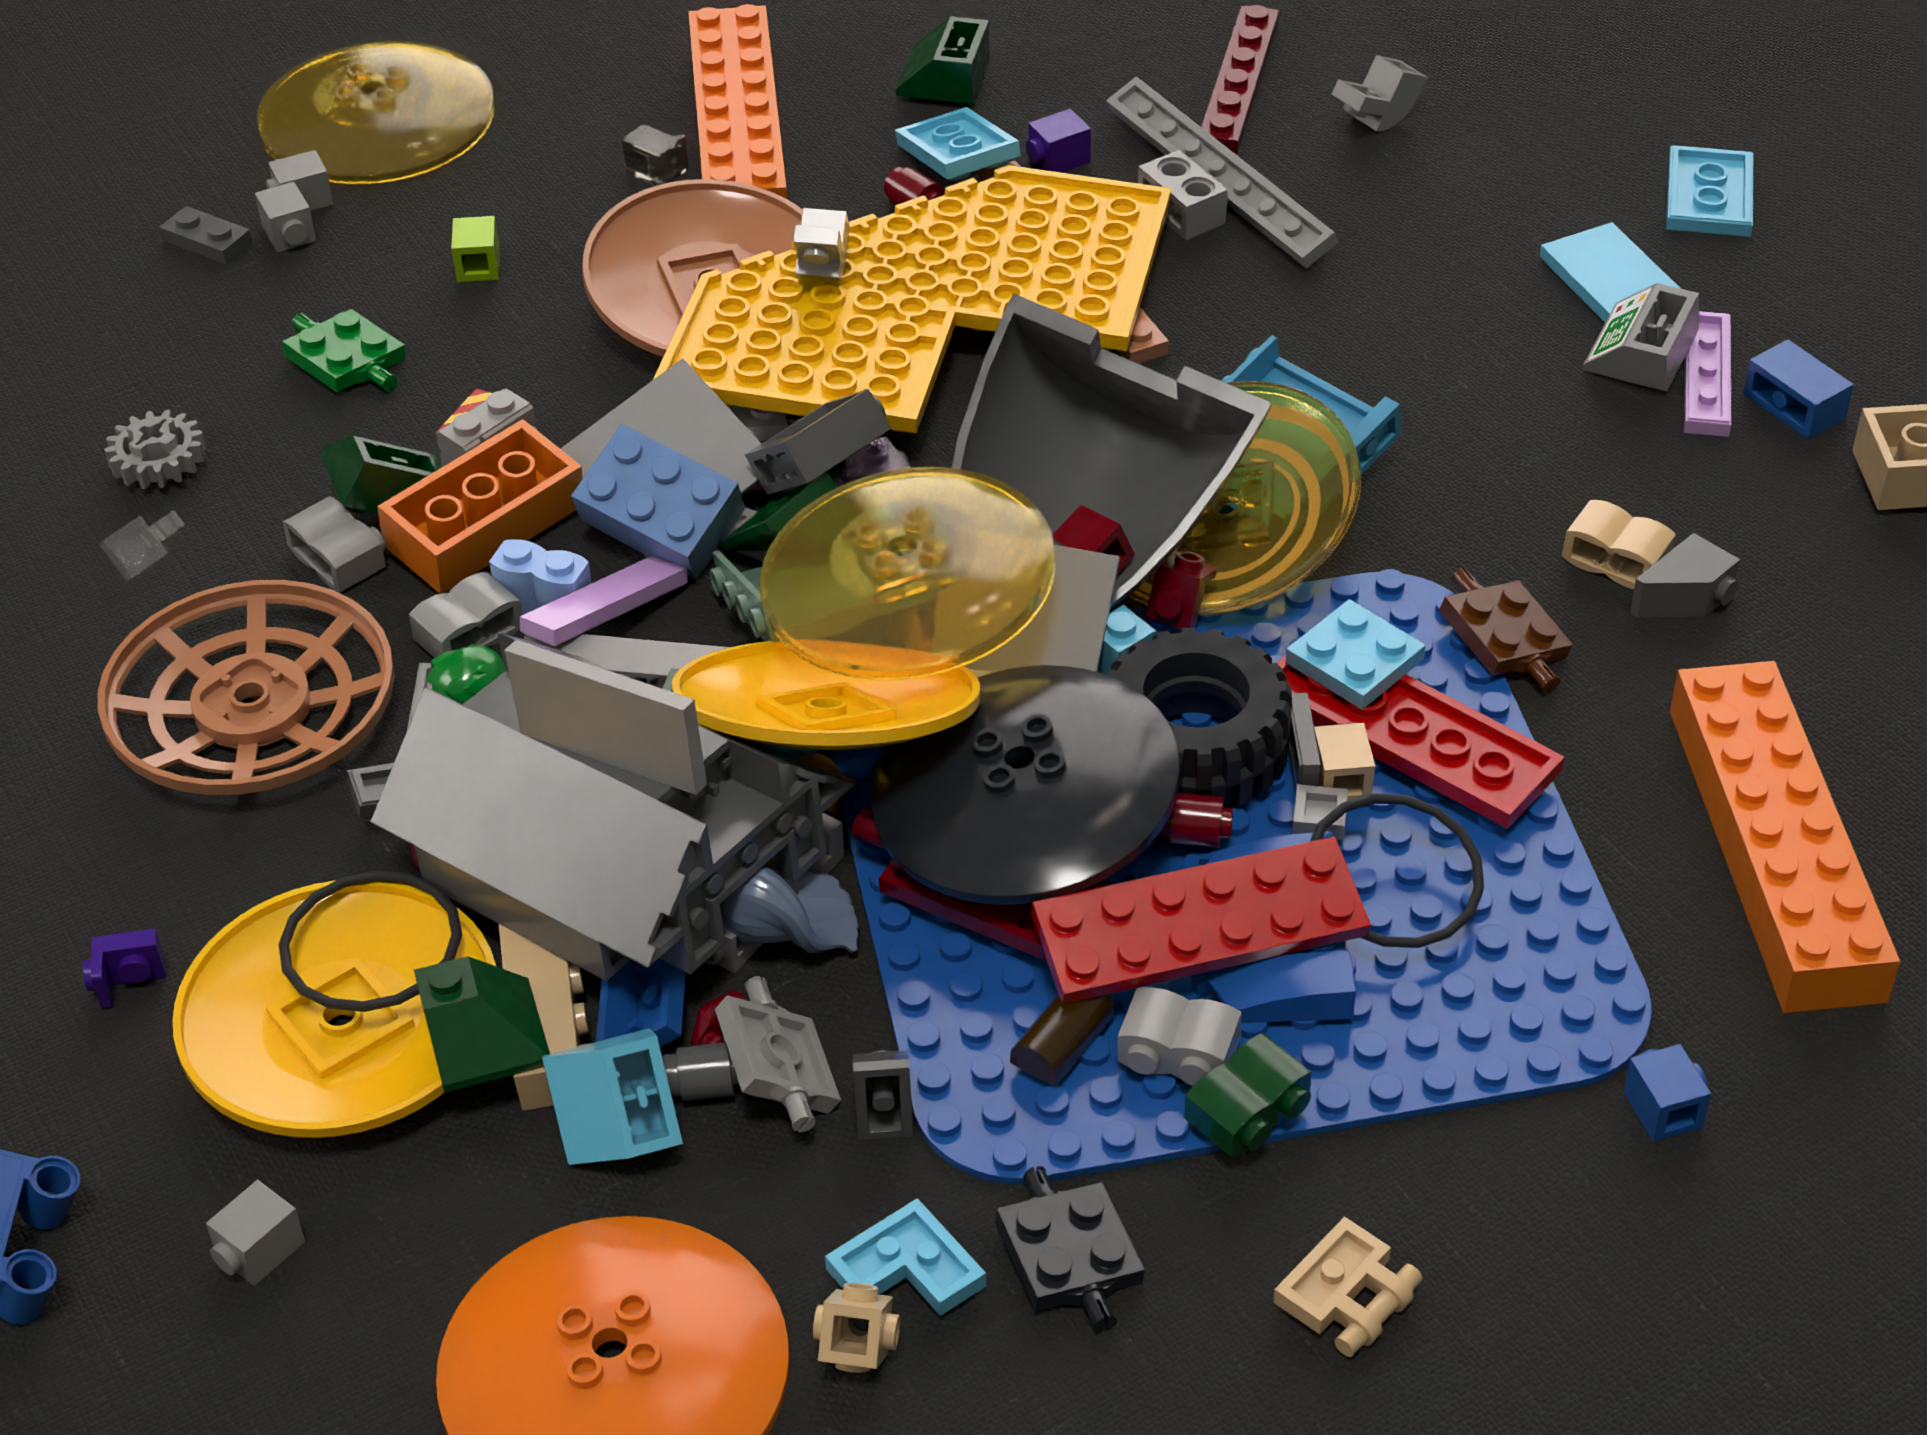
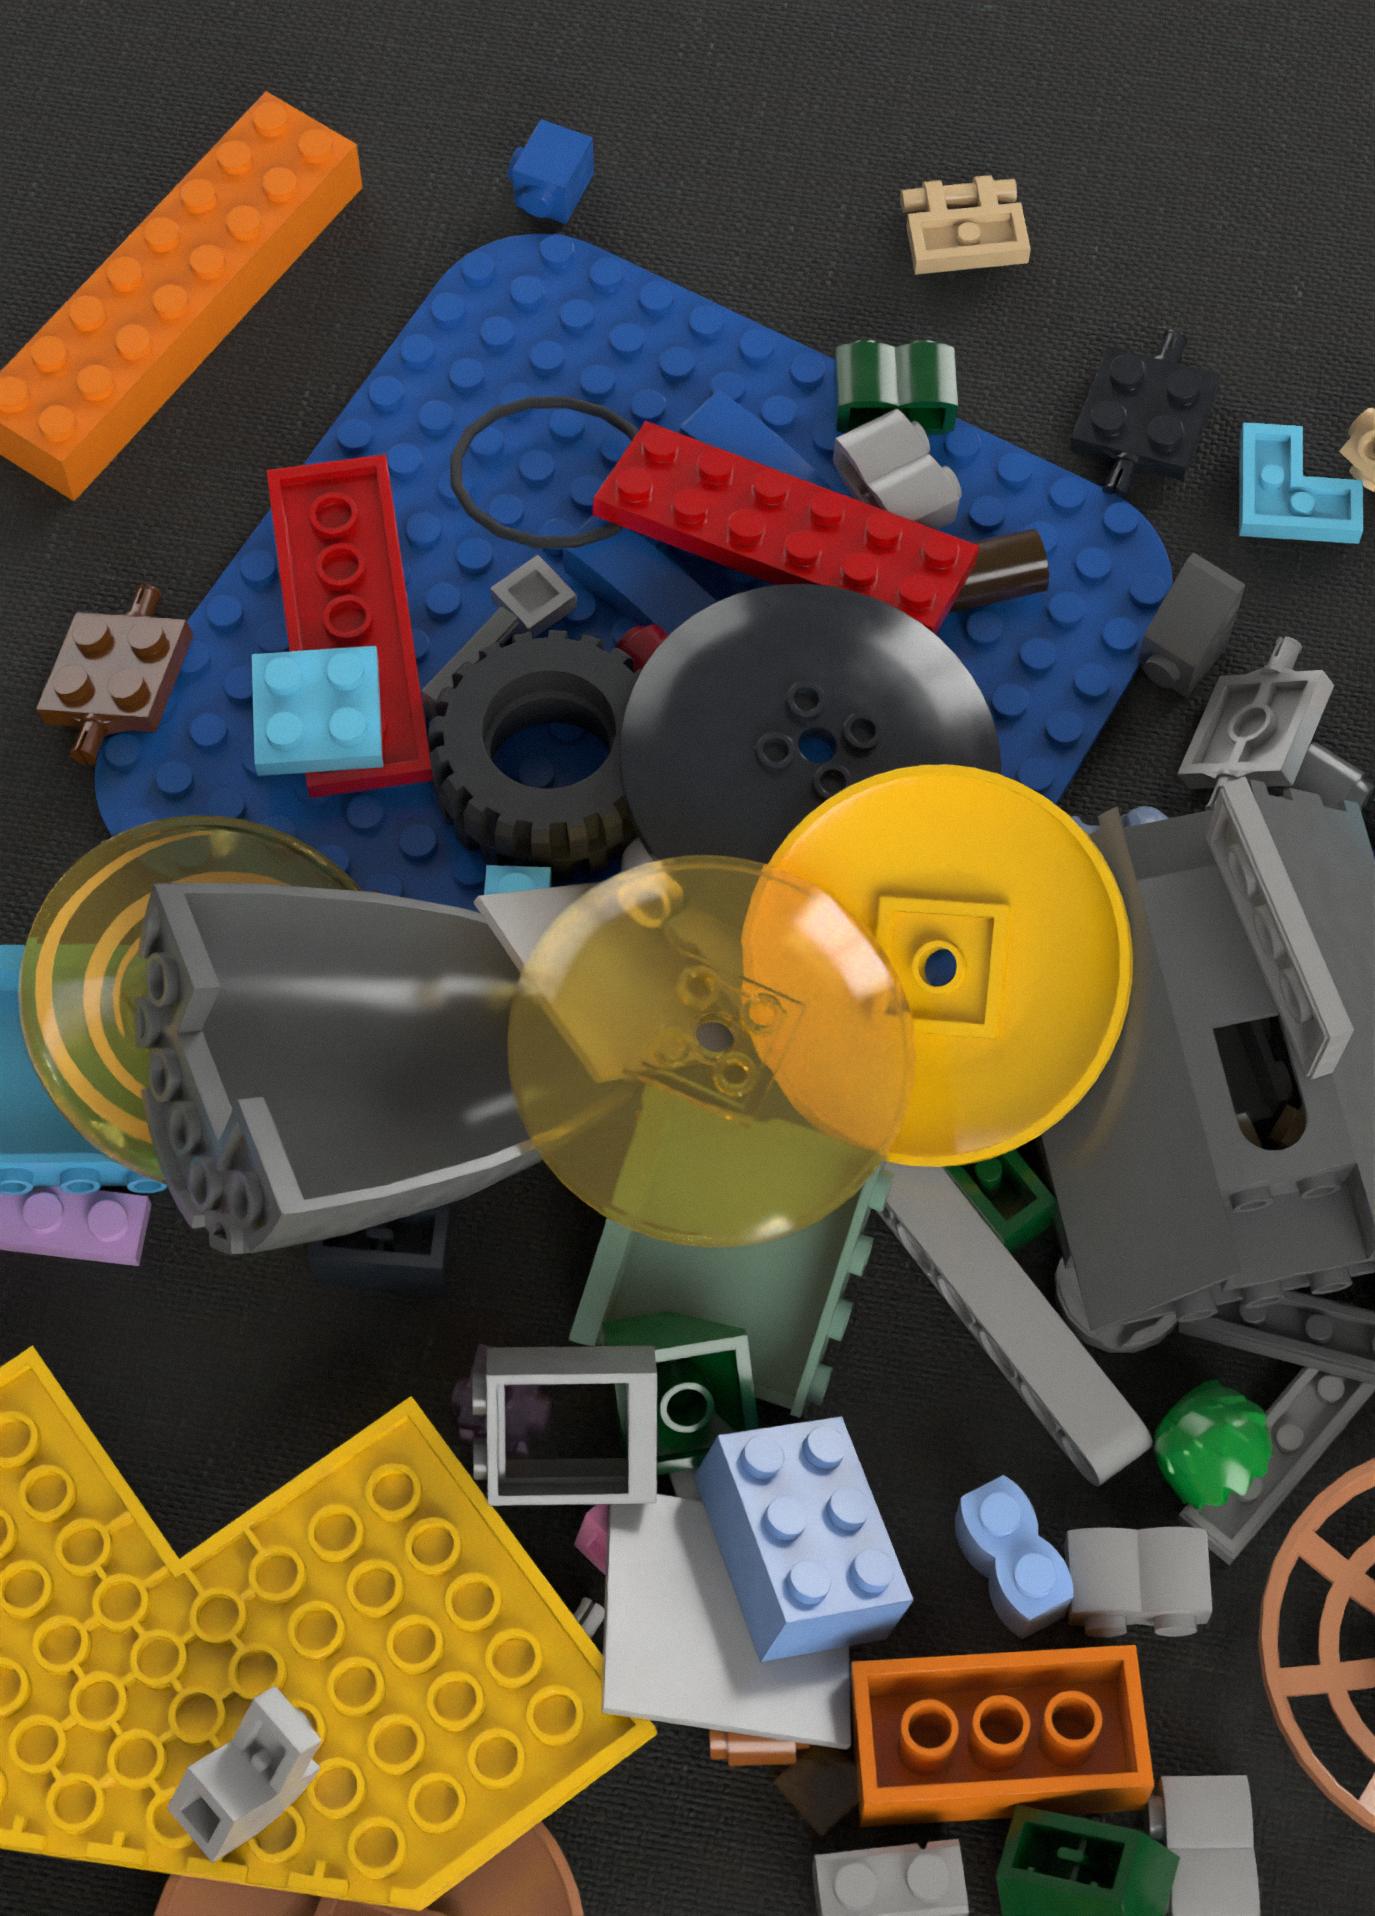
camera: 140 degrees left, 20 degrees up
lavender tile [519,555,688,646] -> none
dark red brick [1050,505,1135,574] -> none
tan brick [1314,723,1375,801] -> none

